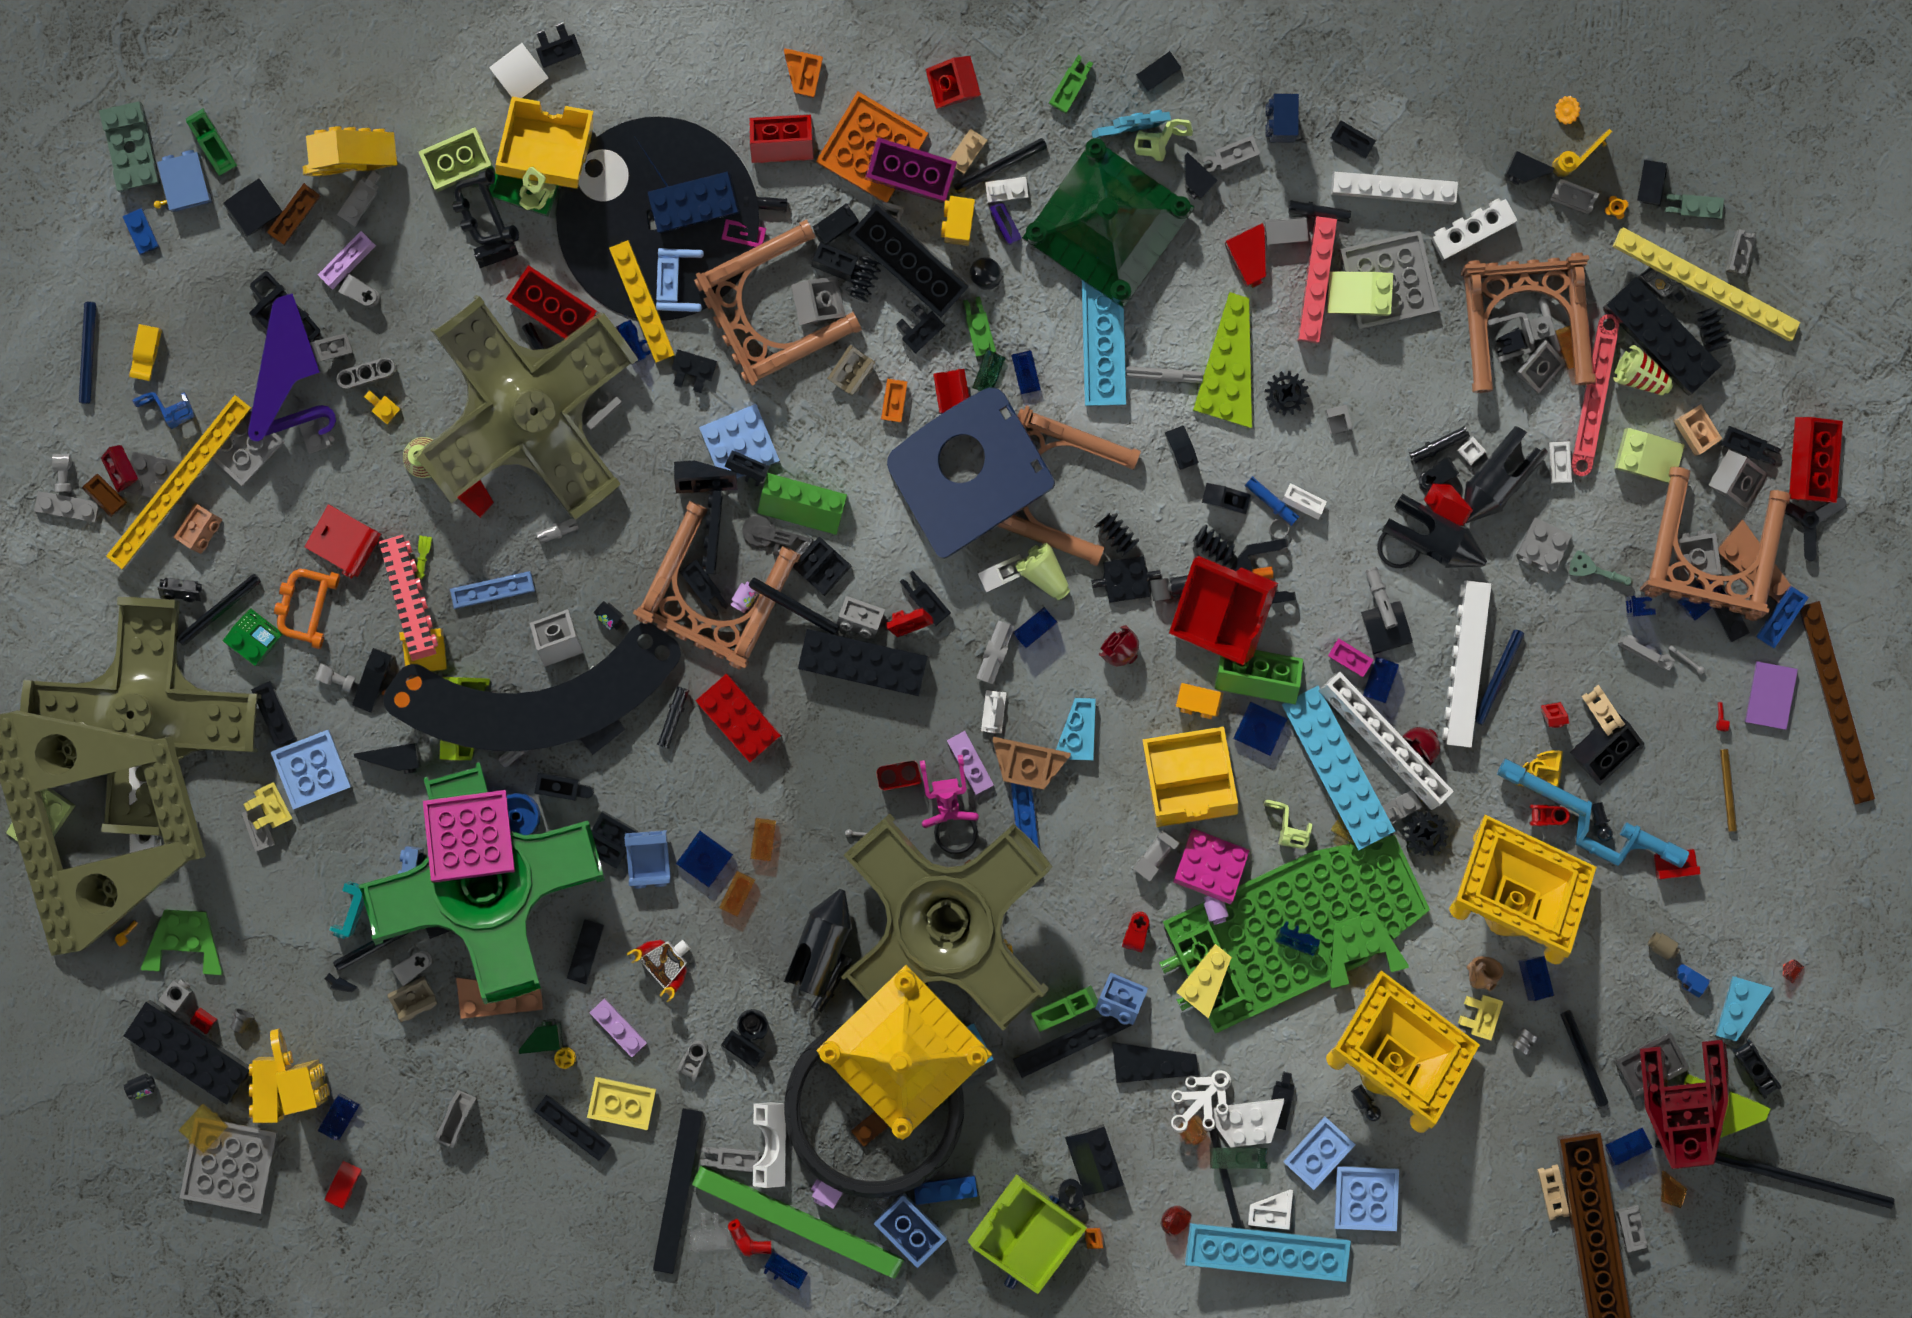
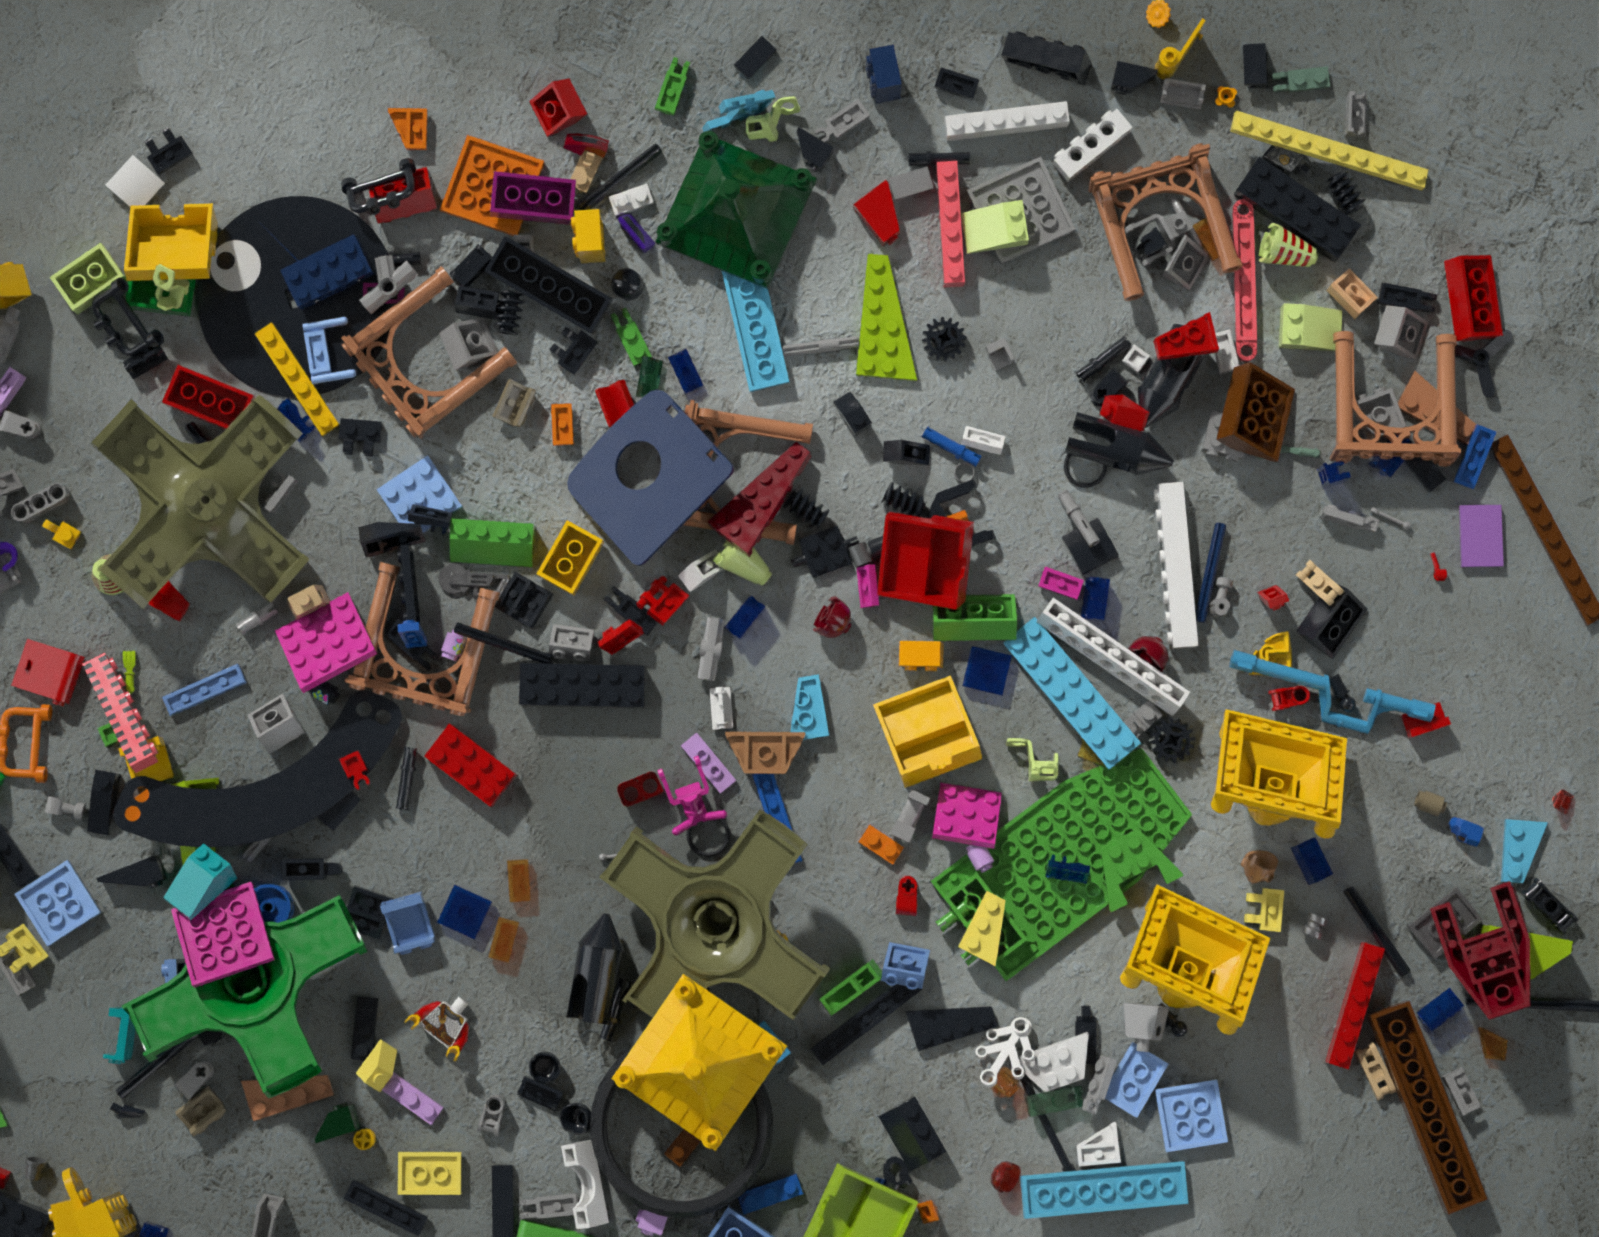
camera: 10 degrees left, 5 degrees down
pearl gold bar [1720,749,1737,832] -> none
none -> bright green tile [97,723,119,747]
none -> teal slope [163,843,237,920]
none -> dark pink plate [275,592,377,693]
none -> tan torso [287,585,330,620]
none -> red plate [339,751,370,790]
none -> black bar [341,158,416,215]
none -> light yellow slope [356,1039,397,1092]
none -> light grey piece [359,255,418,314]
none -> blue plate [398,620,427,648]
none -> yellow brick [537,520,604,596]
none -> black hair [560,1103,591,1135]
none -> dark red slope [563,133,609,158]
none -> red plate [636,576,689,626]
none -> dark red wing [707,442,812,558]
none -> dark pink plate [856,564,879,608]
none -> orange plate [858,825,904,865]
none -> black wedge [1001,31,1092,86]
none -> light grey hinge [1082,1055,1117,1114]
none -> light grey torso [1124,1003,1169,1052]
none -> red wing [1153,312,1219,360]
none -> light grey leg [1209,577,1233,617]
none -> reddish brown slope [1216,362,1295,462]
none -> red brick [1325,942,1385,1069]

